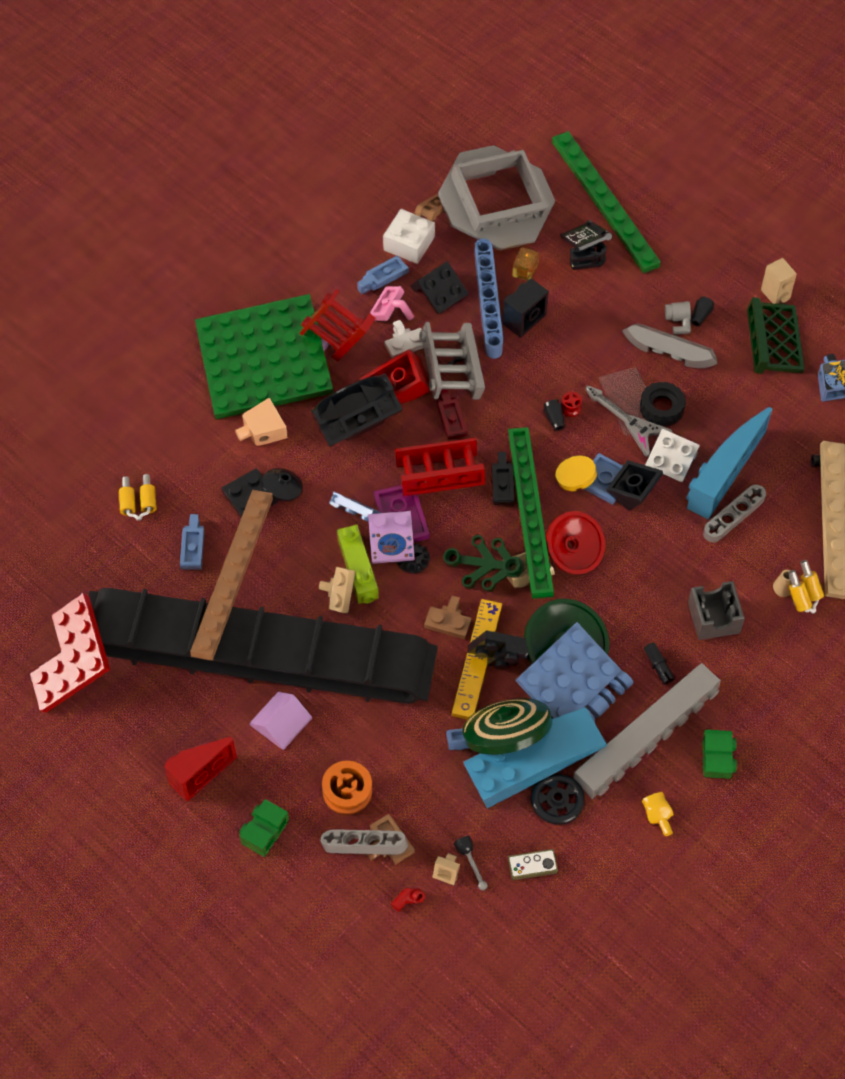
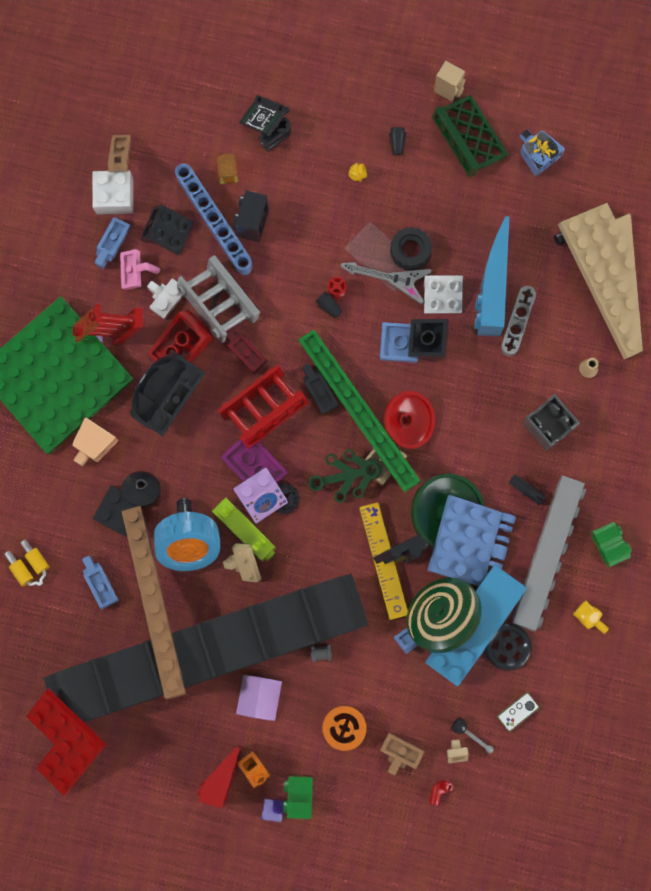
camera: 25 degrees left, 20 degrees up
light grey beam [321,830,408,855] -> none
hinge [329,492,382,522] -> none
medium nougat hinge [424,596,472,639] -> none
light grey hinge [438,145,555,251] -> none
green plate [552,131,661,274] -> none
yellow tile [556,456,597,491] -> none
light grey brick [622,323,718,368] -> none
light grey piece [665,301,691,335] -> none
yellow piece [788,560,824,614] -> none
none -> dark azure wheel [154,498,220,571]
none -> orange brick [237,751,270,788]
none -> slope [261,798,284,822]
none -> dark grey bush [311,643,332,663]
none -> yellow plate [349,163,367,182]

